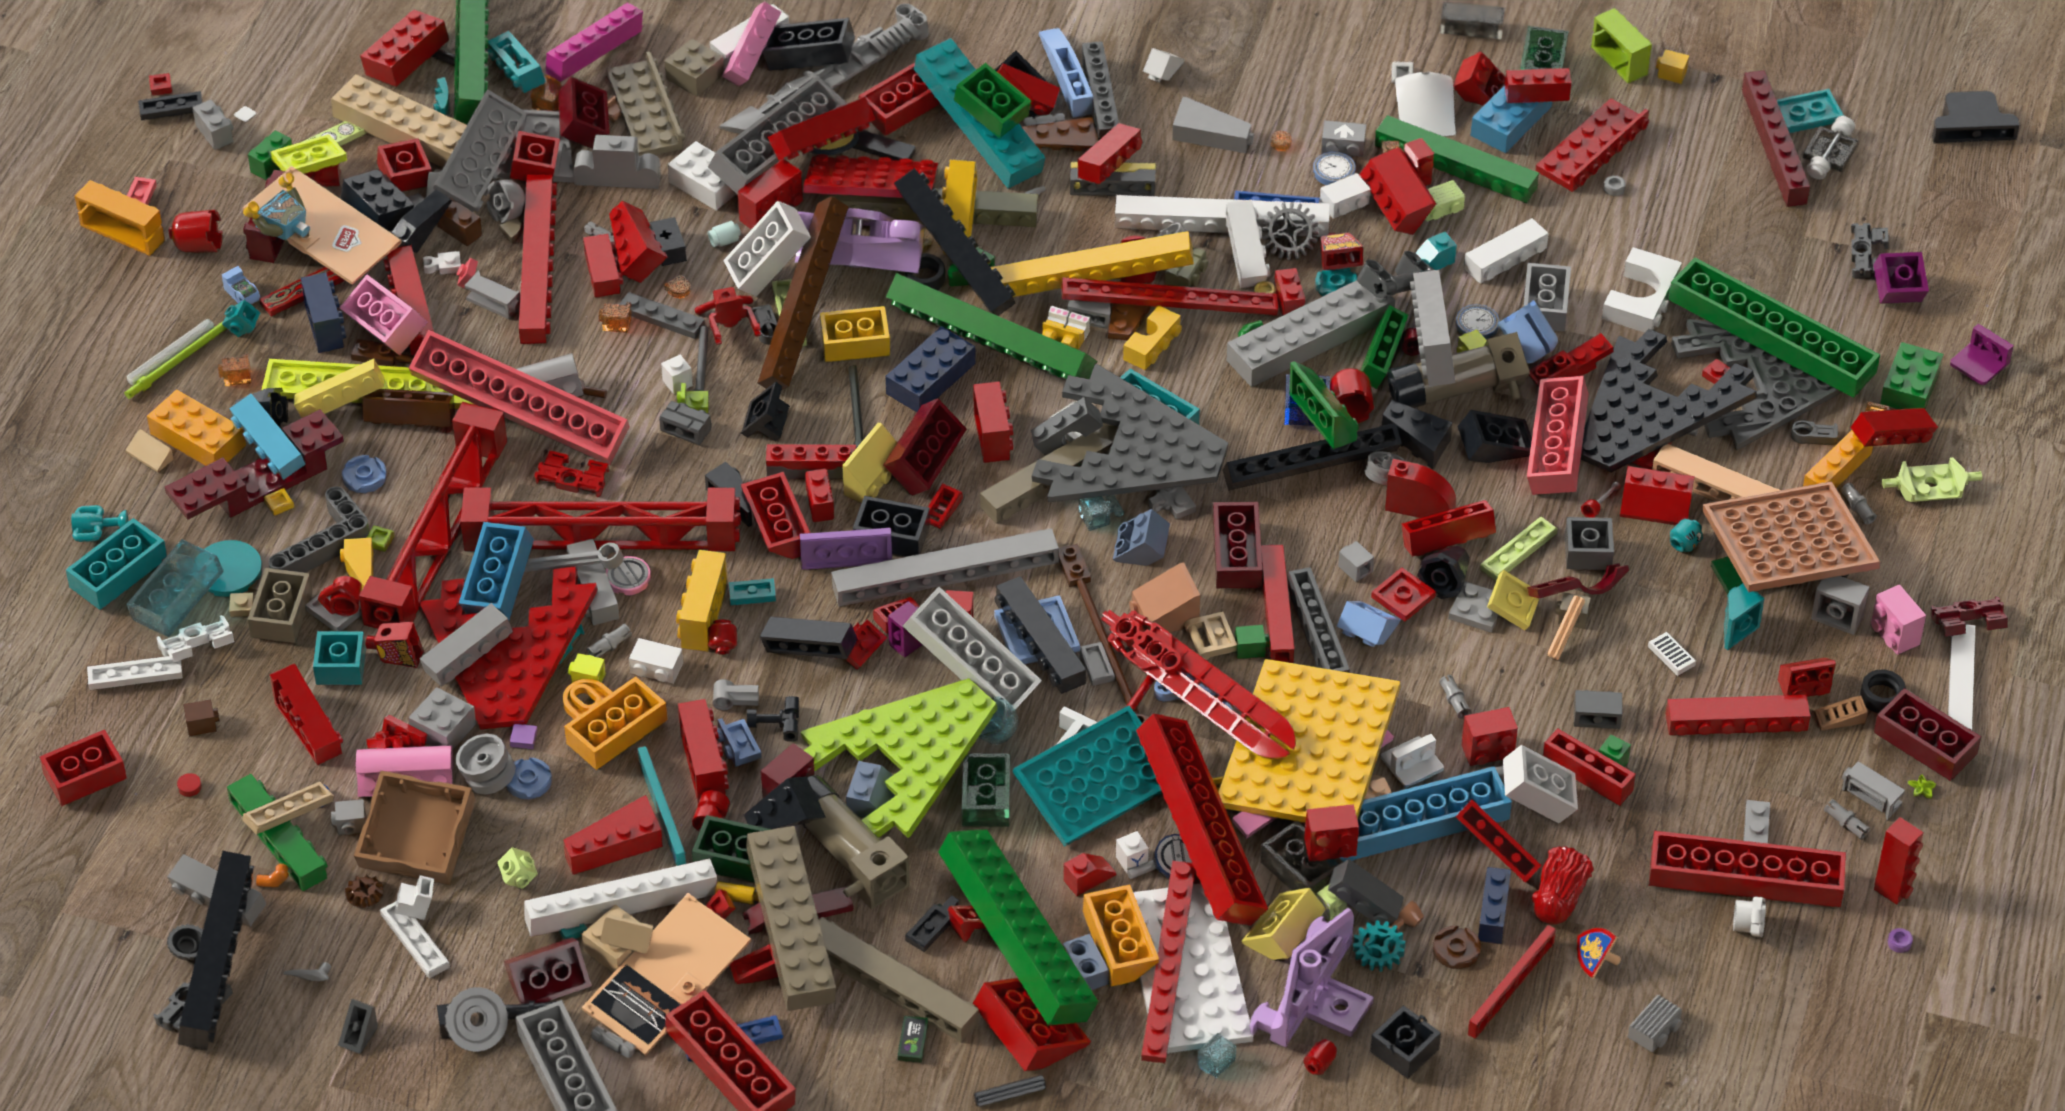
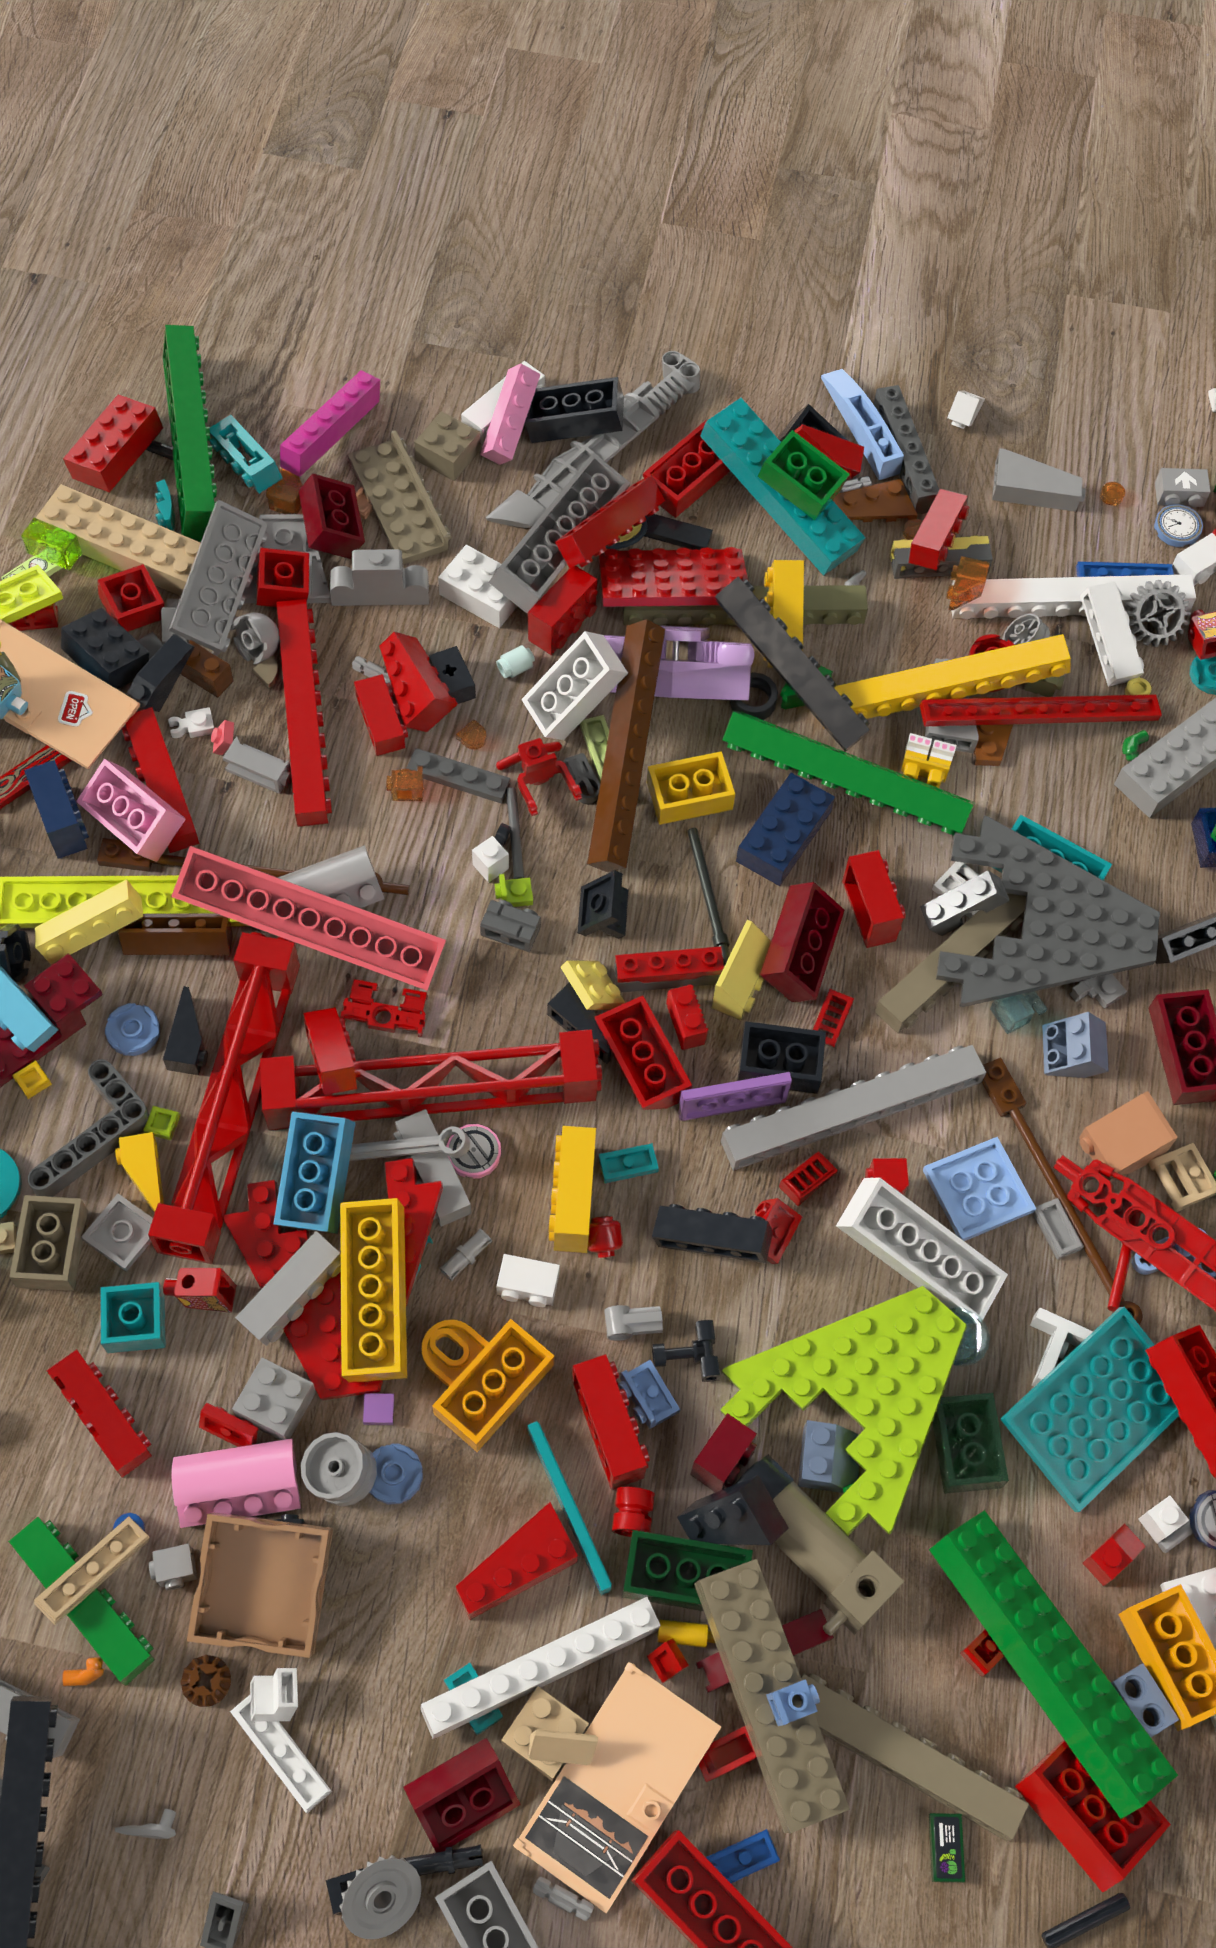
camera: 10 degrees left, 15 degrees up
red piece [318,576,362,616] -> none
red plate [366,731,411,749] -> none
yellowish green brick [497,847,538,889] -> none
neon yellow brick [568,653,606,683] -> none
magenta brick [888,601,923,658] -> none
black hinge [905,895,959,952] -> none
black brick [994,576,1086,694] -> none
yellow arch [1123,305,1182,370] -> none
red piece [1274,268,1305,316] -> none
none -> clear neon green brick [21,518,82,571]
none -> black slope [163,986,208,1075]
none -> red brick [303,1007,361,1095]
none -> yellow brick [340,1198,407,1382]
none -> black tile [494,823,511,847]
none -> light yellow plate [561,961,625,1010]
none -> medium blue brick [766,1679,820,1726]
none -> clear orange slope [946,556,990,610]

